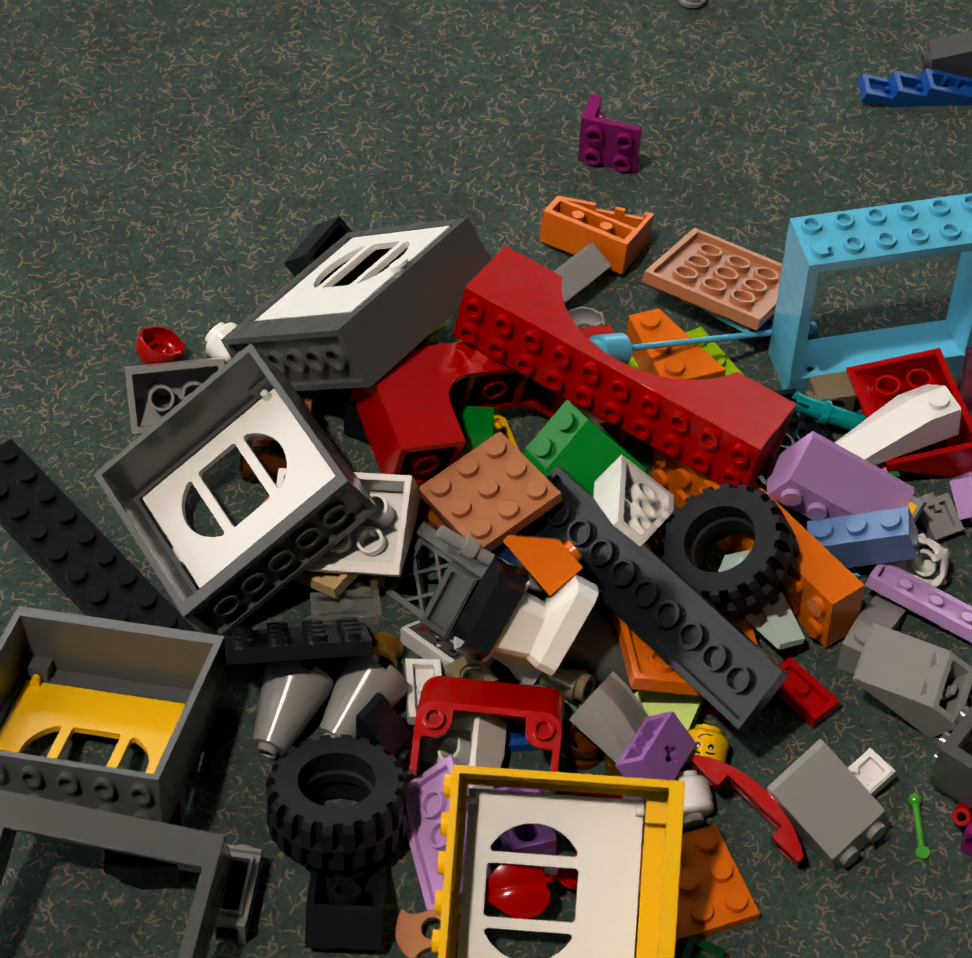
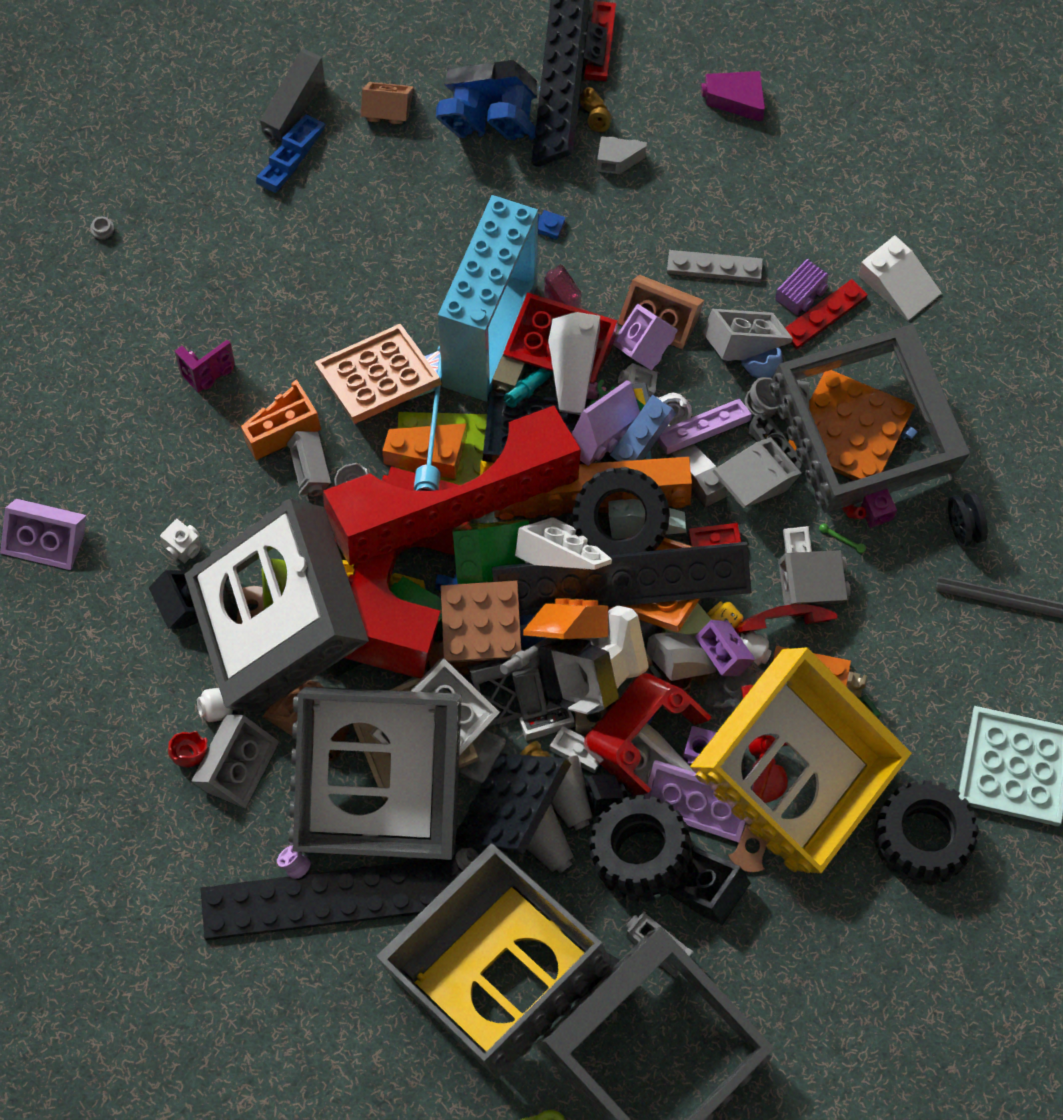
camera: 55 degrees left, 15 degrees up
none -> lavender slope [0,499,86,570]
none -> white brick [160,519,201,563]
none -> lavender wheel [277,846,311,879]
none -> dark tan plate [846,672,868,699]

